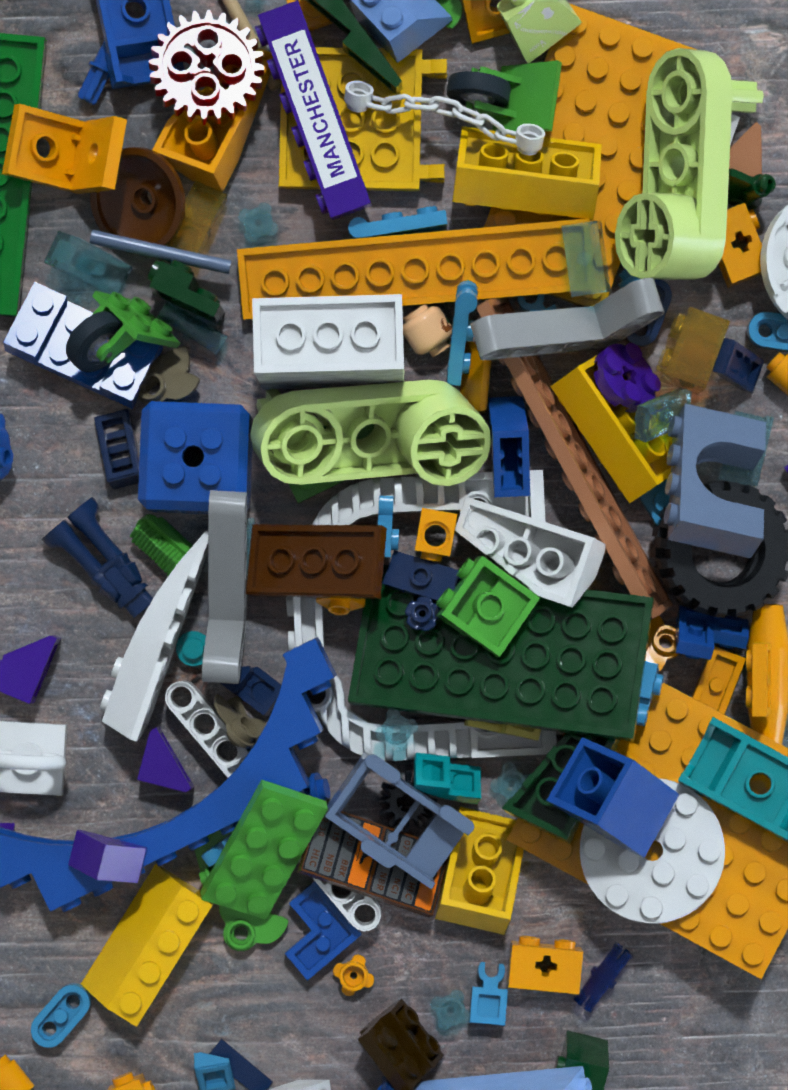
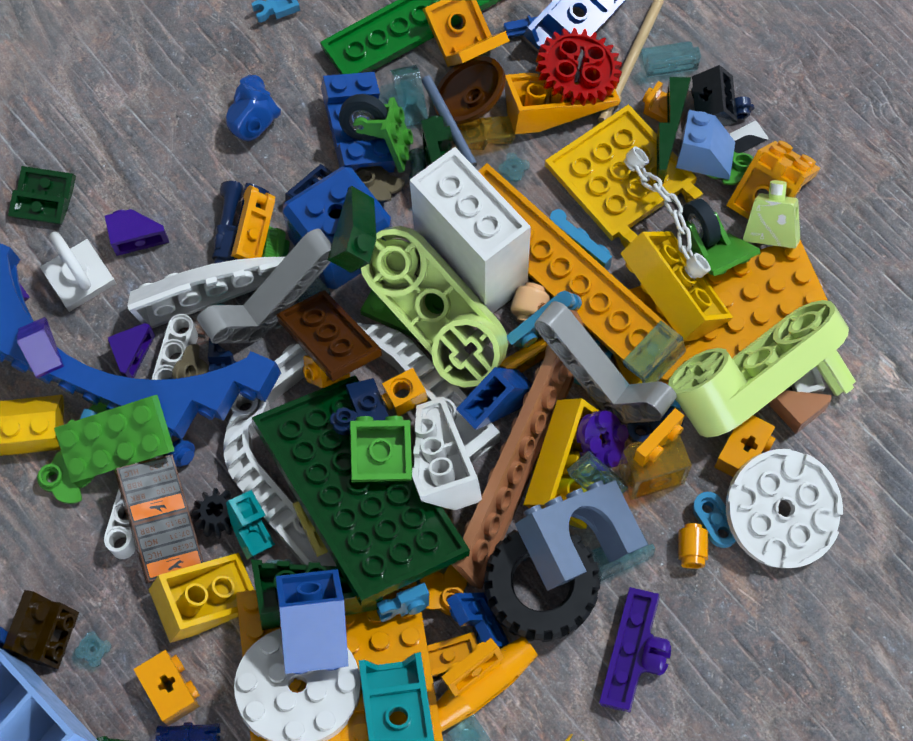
camera: 50 degrees right, 20 degrees down
brick [255,0,372,220] -> none
blue plate [285,881,362,981] -> none
sand blue piece [325,753,474,889] -> none
light orange plate [333,954,374,996] -> none
clear light blue plate [375,710,418,751] -> none
dark azure plate [378,496,399,557] -> none
dark azure plate [469,962,508,1026] -> none
dark blue plate [711,337,764,393] -> none
dark green arm [728,168,776,209] -> none
none -> light orange plate [231,185,275,259]
none -> dark green slope [327,186,377,273]
none -> light orange plate [633,408,685,467]

